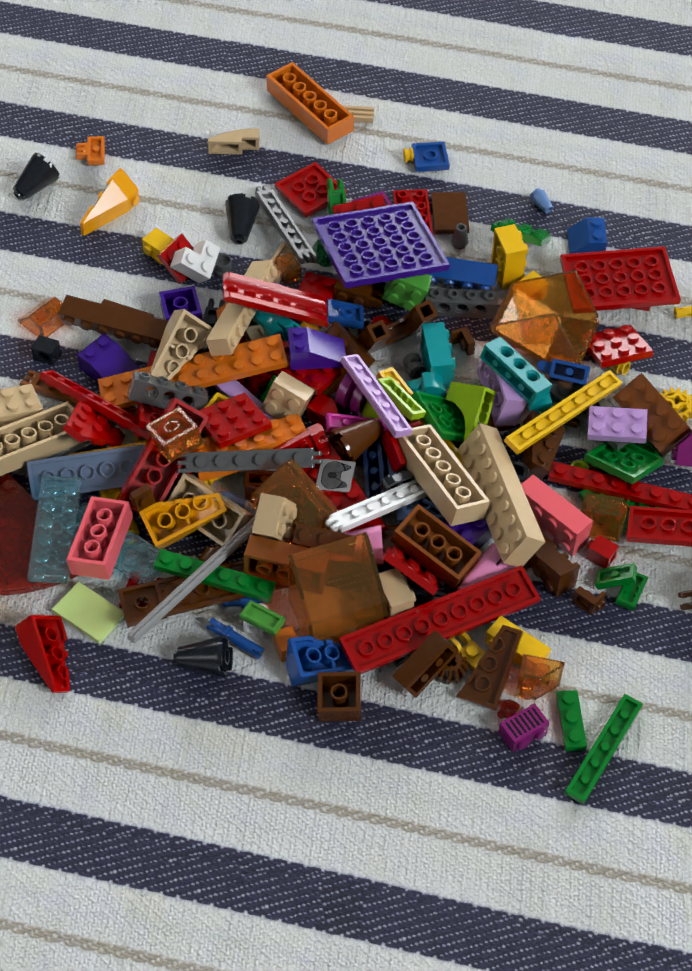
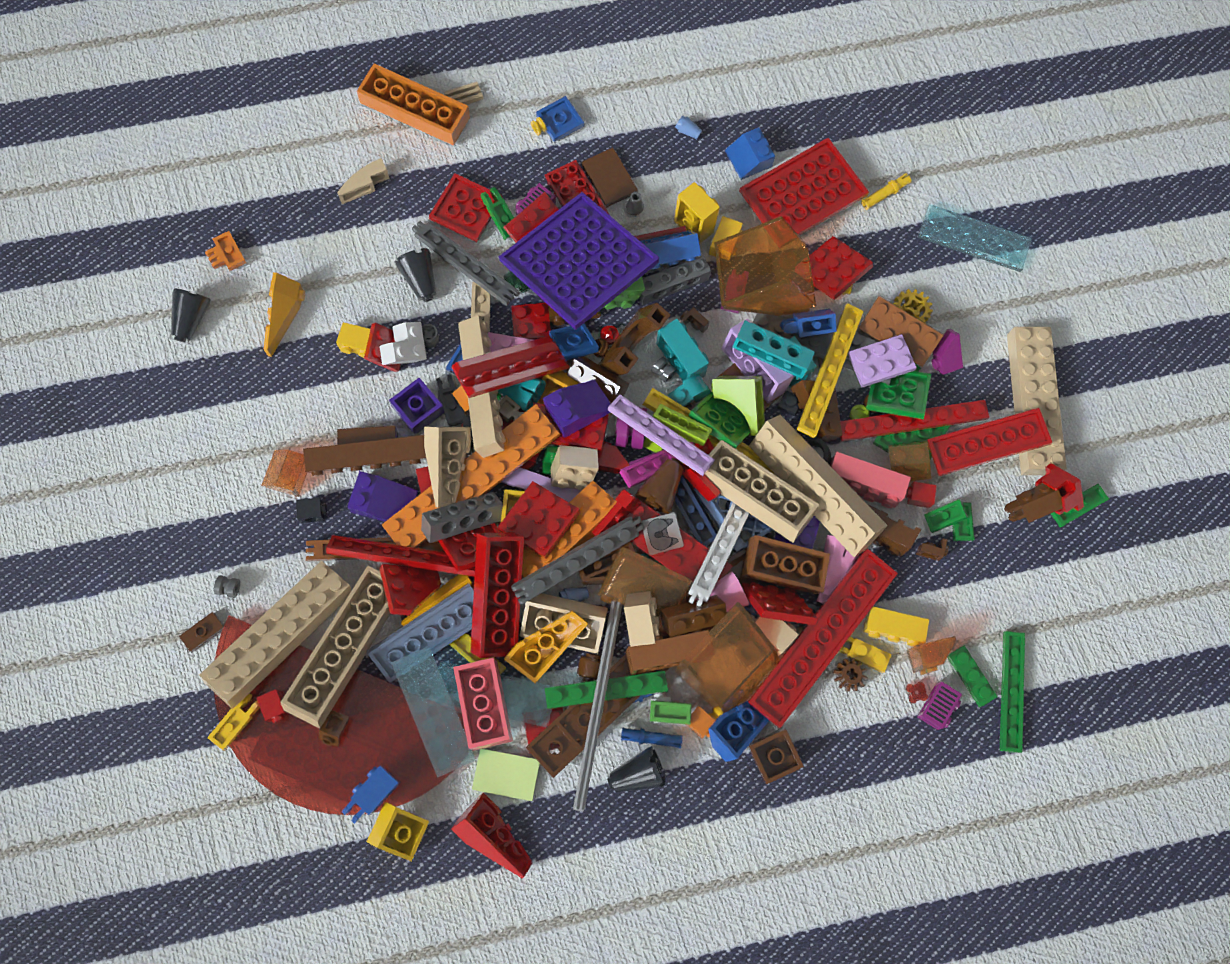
camera: 30 degrees left, 20 degrees up
reddish brown bracket [129,483,156,512] -> none
clear orange slope [145,407,204,463] -> none
clear orange bracket [275,252,301,284] -> none
black plate [380,470,414,492] -> none
reddish brown brick [392,630,459,698] -> none
reddish brown wing [456,625,523,711] -> none
green plate [490,218,552,246] -> none

